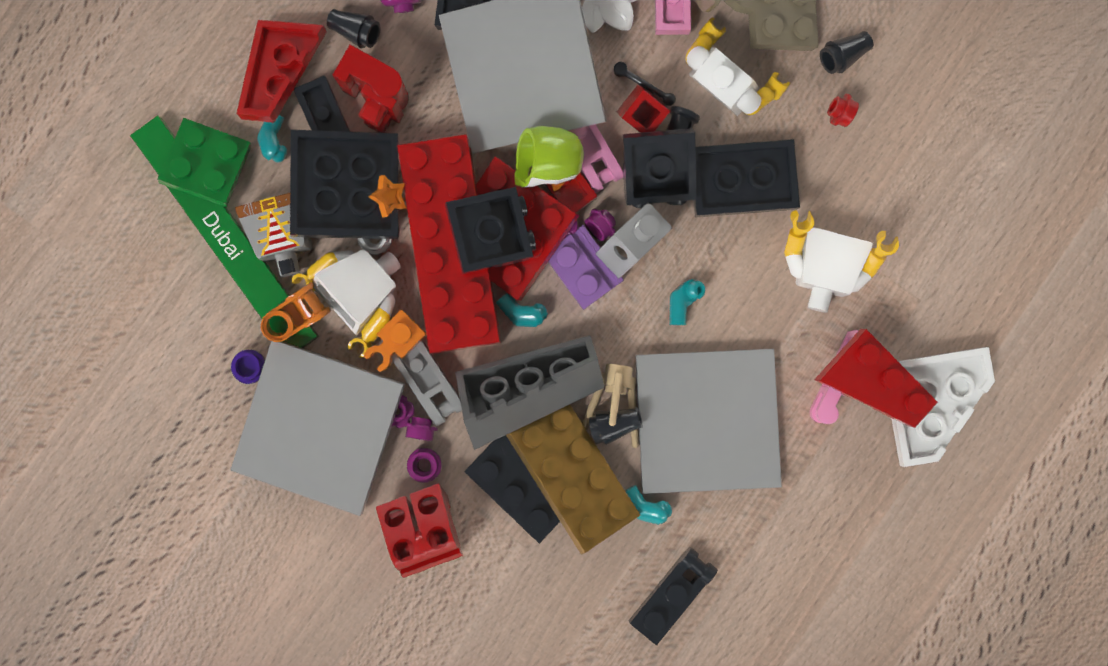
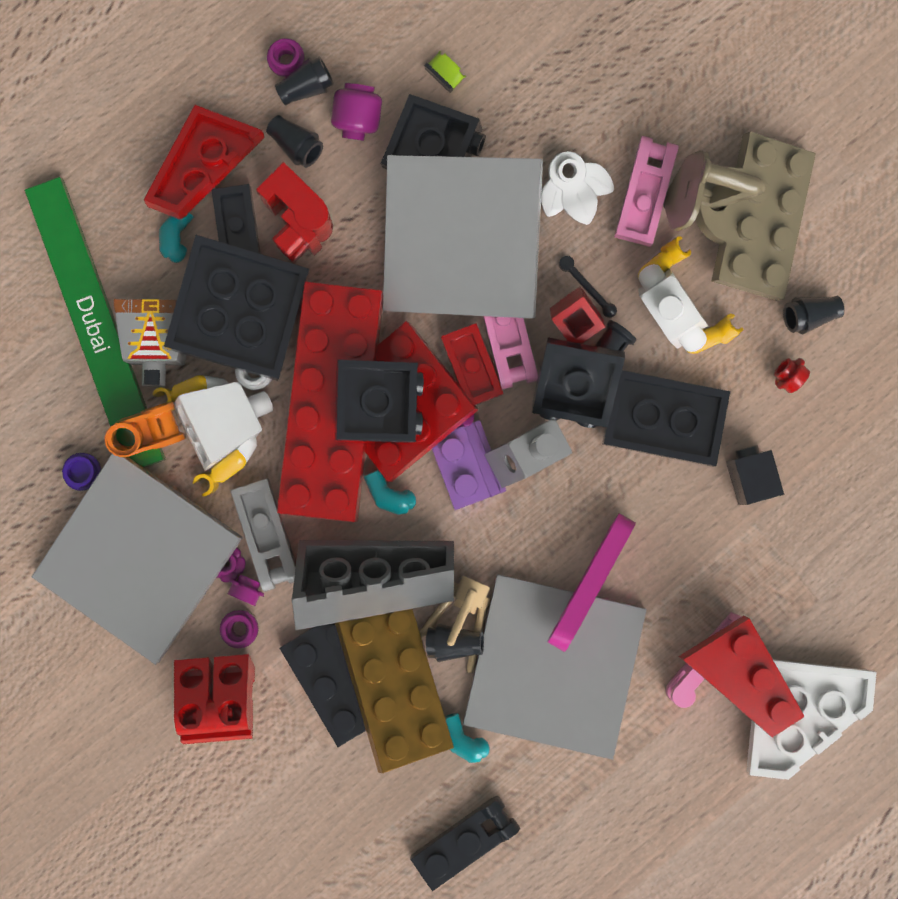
camera: 10 degrees right, 0 degrees up
green plate [157,118,251,207] -> none
orange plate [364,309,427,372] -> none
orange piece [368,175,407,217] -> none
lime piece [514,126,584,192] -> none
magenta plate [585,209,616,241] -> none
teal arm [669,279,706,325] -> none
white torso [784,210,899,312] -> none
none -> dark pink beam [547,513,636,652]
none -> black brick [726,445,785,505]

